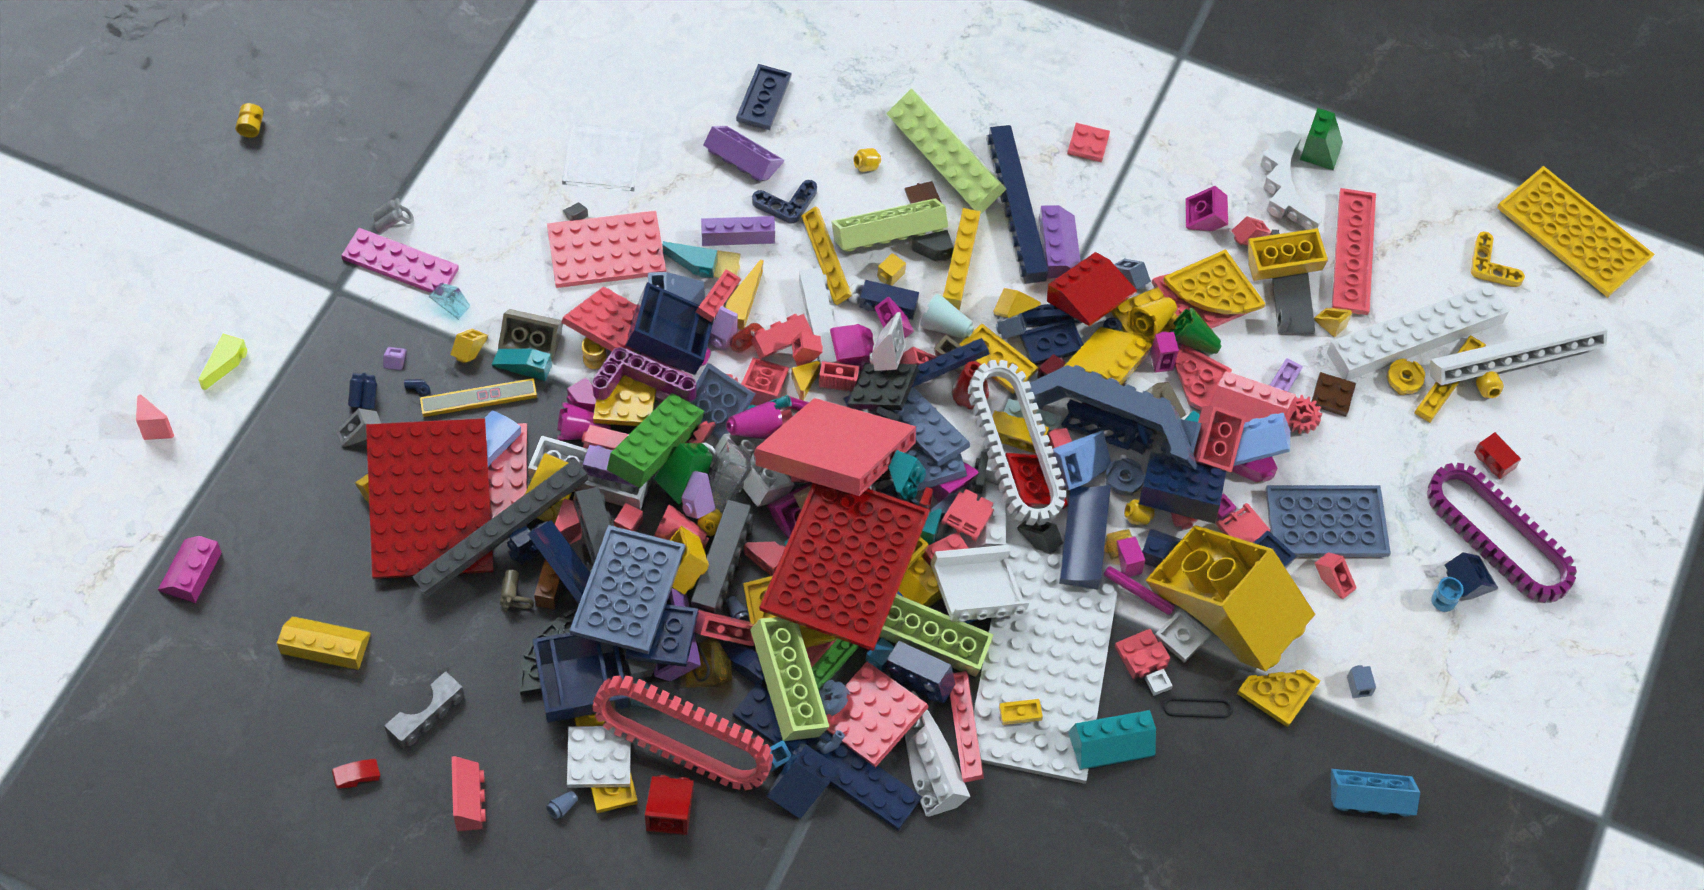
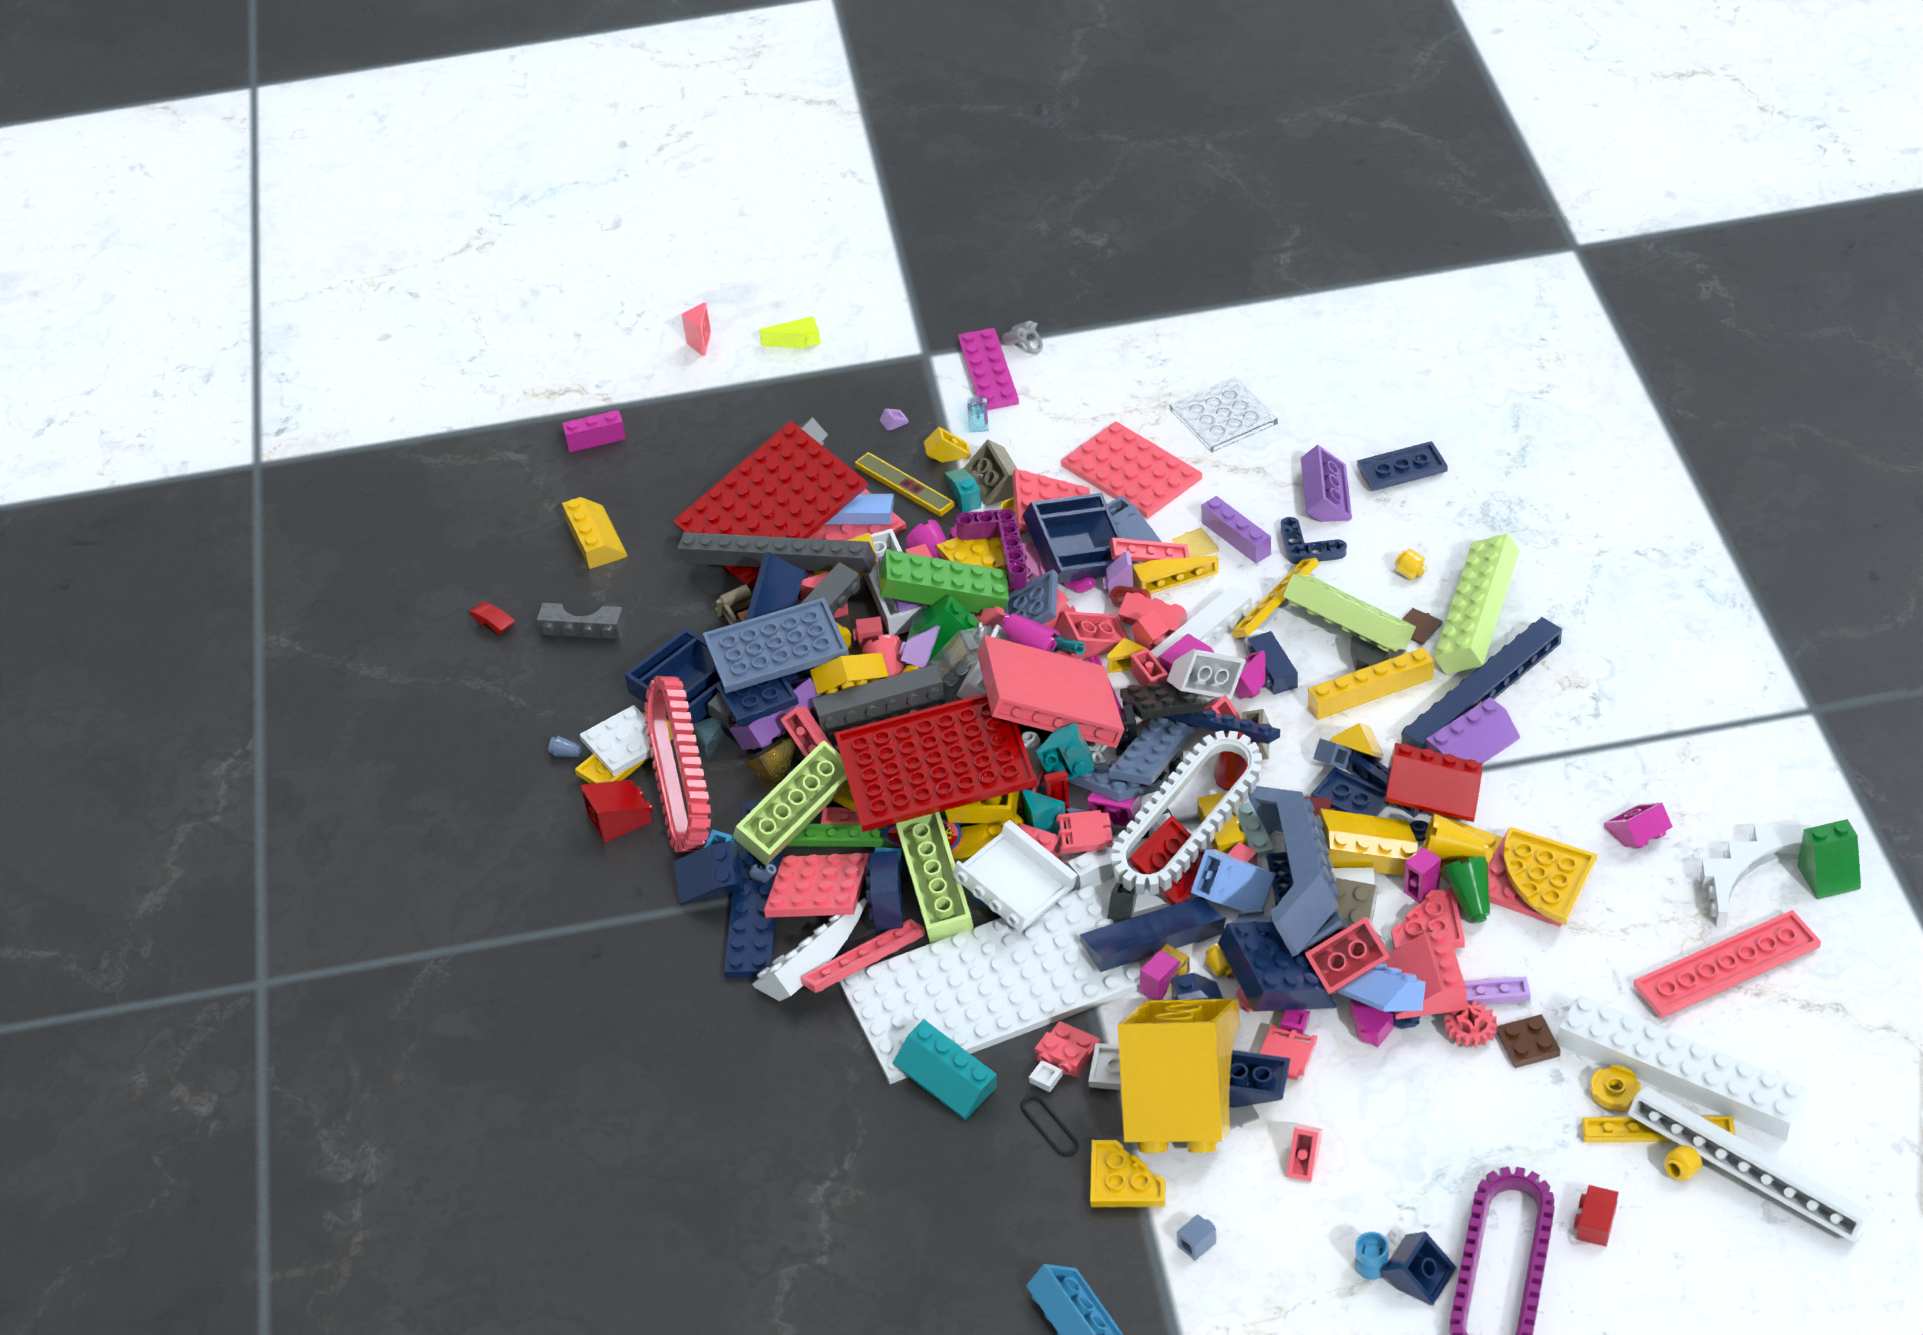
camera: 65 degrees right, 15 degrees down
yellow wheel [235,103,264,138] -> none
dark blue piece [348,372,377,409] -> none
dark blue arm [404,379,430,396] -> none
coral slope [452,756,486,831] -> none
dark grey slope [563,202,588,221] -> none
slope [662,241,718,278] -> none
sand blue plate [819,680,850,716] -> none
yellow brick [877,253,906,286] -> none
light aqua cone [920,294,974,339] -> none
yellow plate [959,323,1038,394] -> none
yellow plate [999,699,1043,725] -> none
coral plate [1067,123,1110,162] -> none
dark pink axle [1104,566,1175,615] -> none
sand blue slope [1114,258,1151,290] -> none
coral slope [1231,216,1271,246] -> none
yellow slope [1248,228,1328,281] -> none
sand blue plate [1265,485,1391,557] -> none
dark grey bracket [1270,229,1315,334] -> none
yellow slope [1314,308,1352,337] -> none
yellow beam [1471,231,1525,287] -> none

